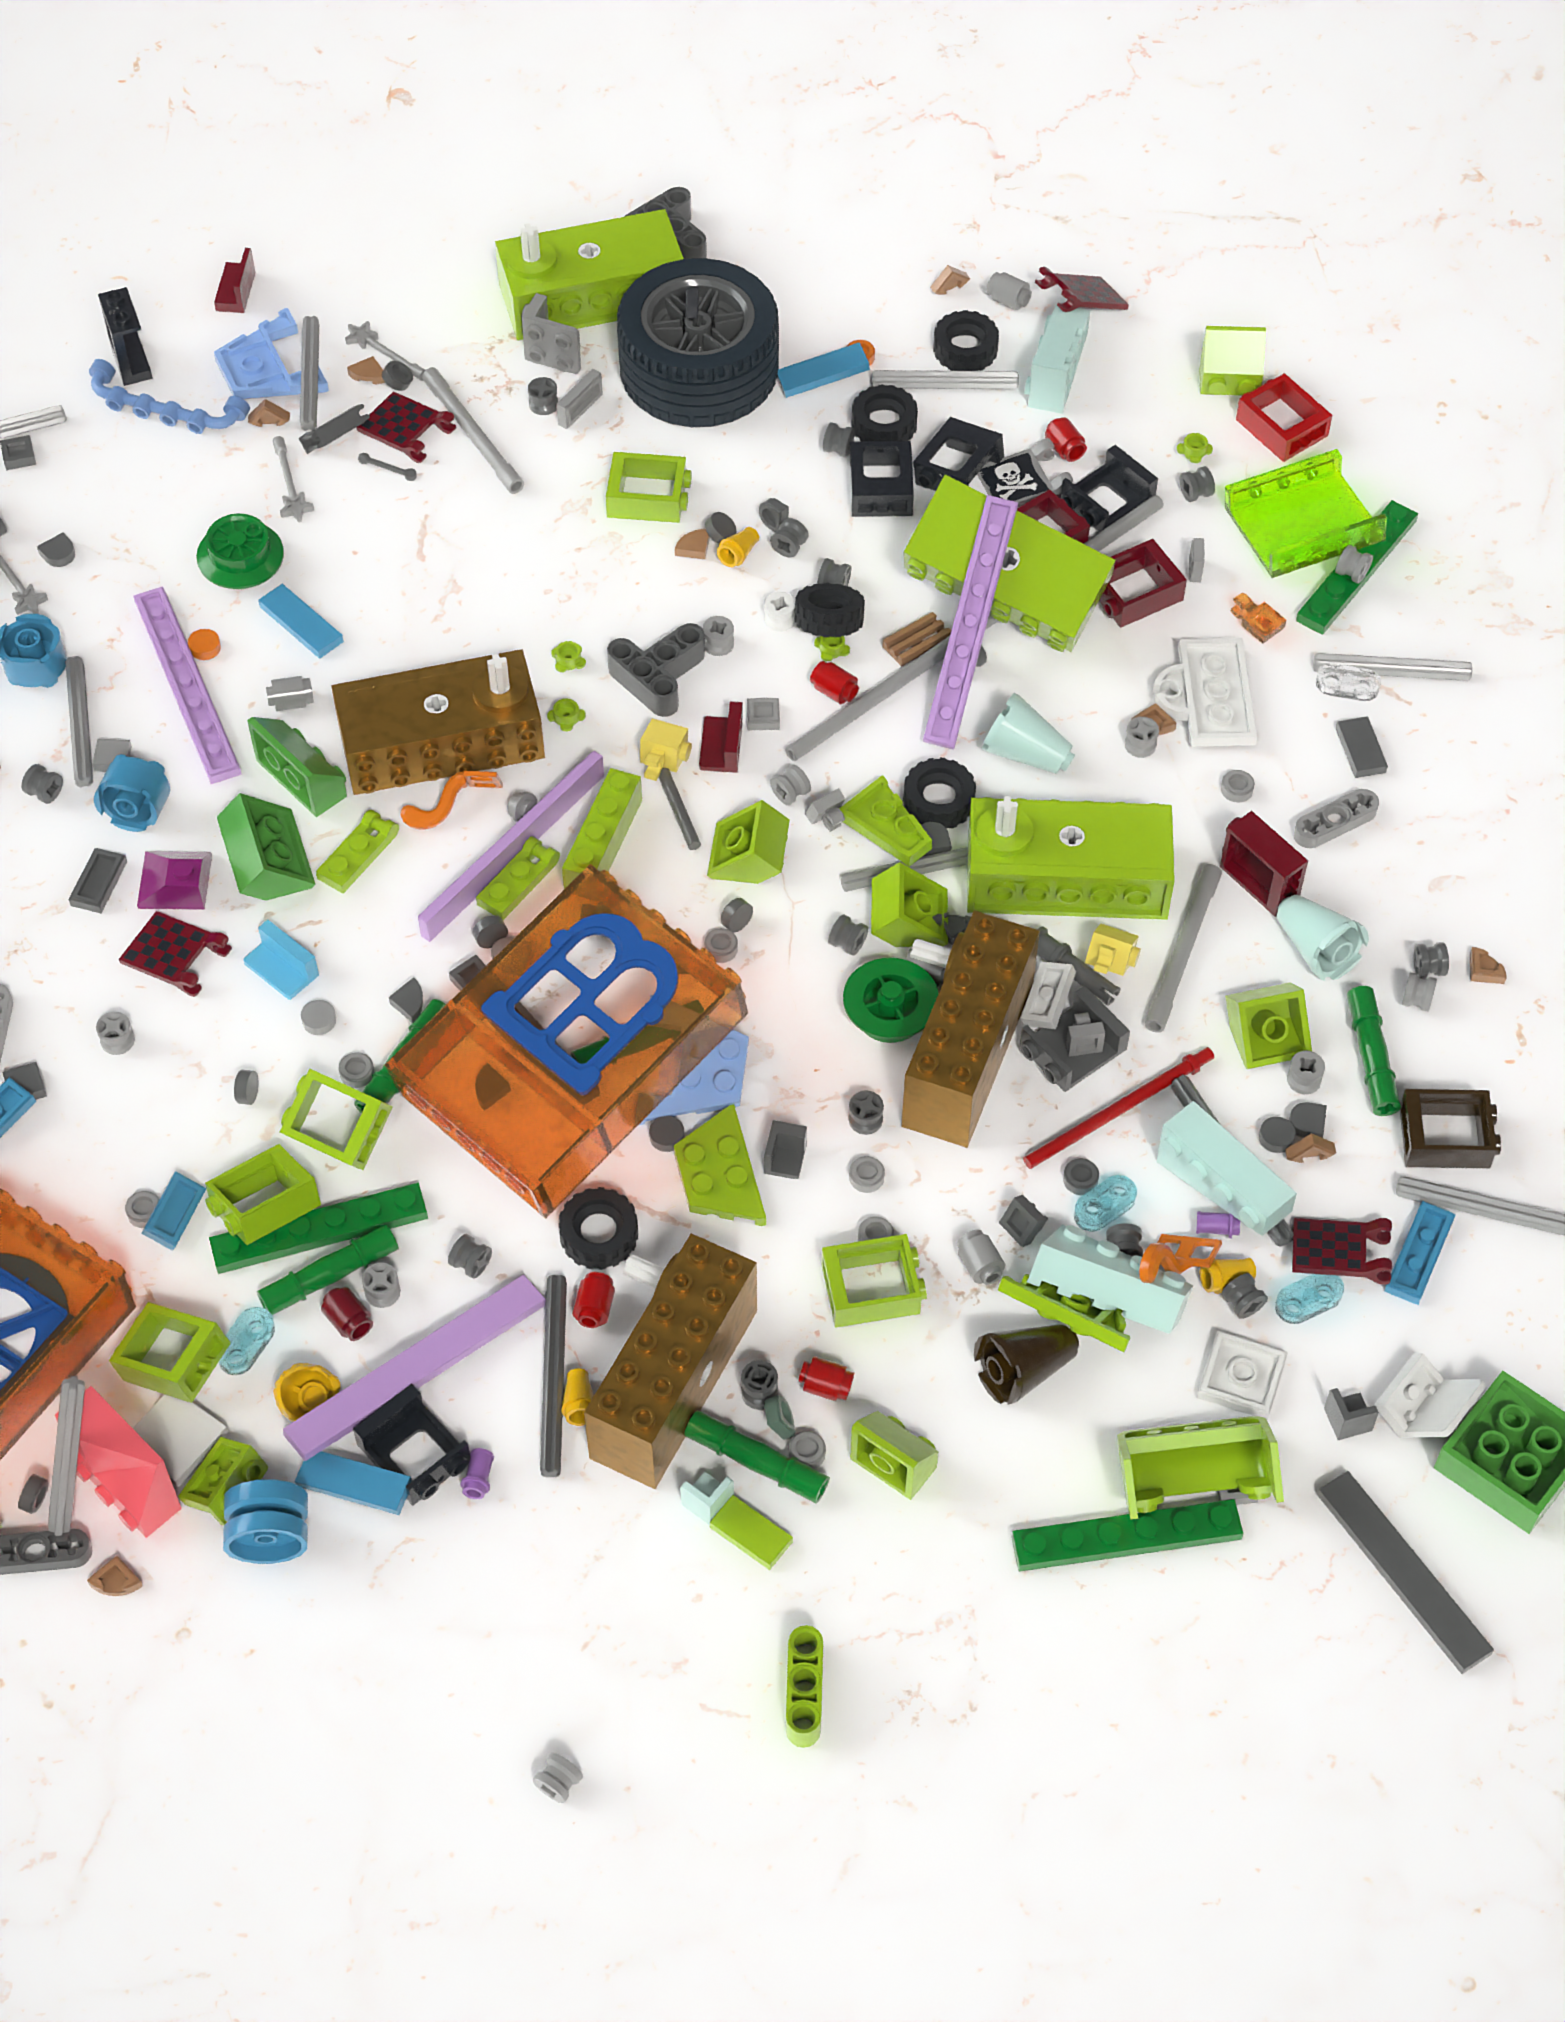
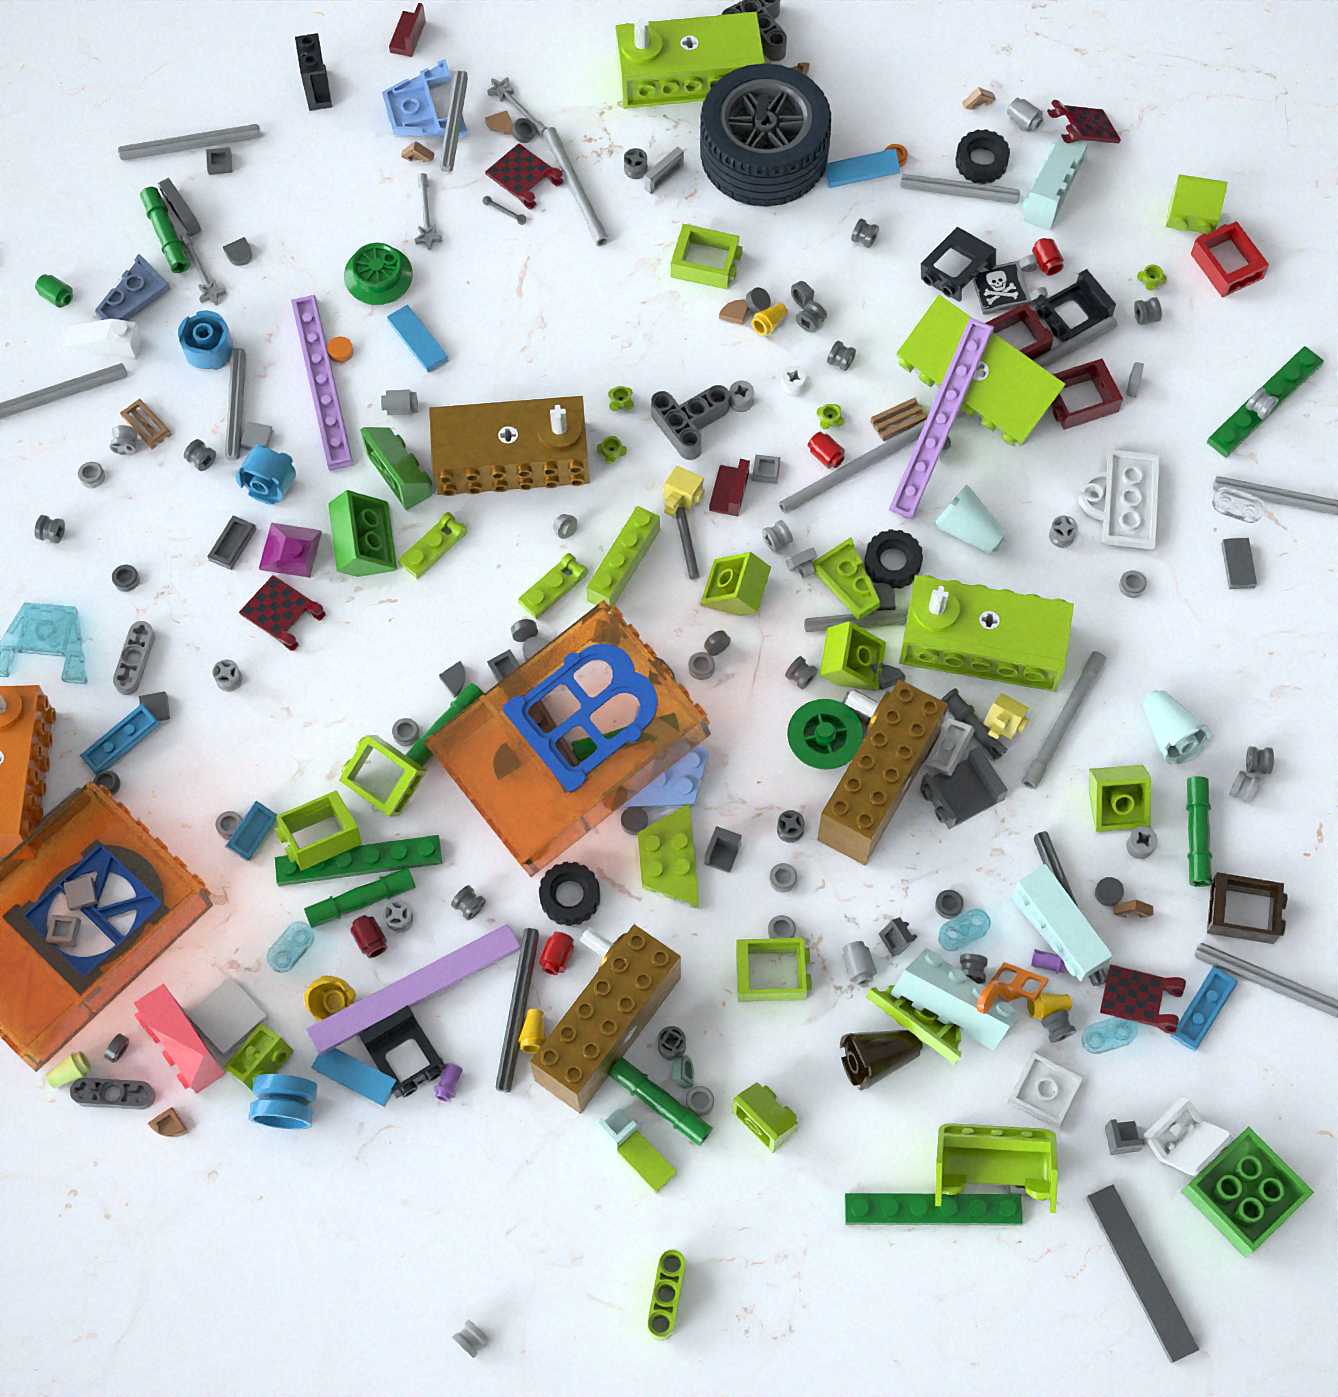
camera: 10 degrees right, 10 degrees up
light grey axle [48,1376,85,1536] -> none
medium blue bar [89,359,250,434] -> none
lime window [109,1302,231,1403] -> none
tile [234,1069,259,1105] -> none
medium azure panel [243,920,319,1000] -> none
dark grey piece [298,404,370,454] -> none
light grey tile [301,1000,336,1035] -> none
orange piece [400,771,503,830] -> none
lavender tile [418,751,604,942] -> none
light grey bracket [522,293,581,374] -> none
black tyre [794,583,865,638] -> none
red brick [798,1356,855,1402] -> none
black window [850,441,914,517] -> none
black tyre [851,384,918,441] -> none
red bar [1023,1047,1215,1169] -> none
light grey tile [1066,1012,1105,1057] -> none
medium nougat tile [1131,703,1177,735] -> none
dark red window [1220,811,1308,917] -> none
clear neon green panel [1225,449,1387,578] -> none
clear orange plate [1230,592,1287,644] -> none
dark grey tile [1289,1102,1327,1138] -> none
light grey beam [1294,789,1379,848] -> none
medium nougat tile [1470,947,1507,984] -> none

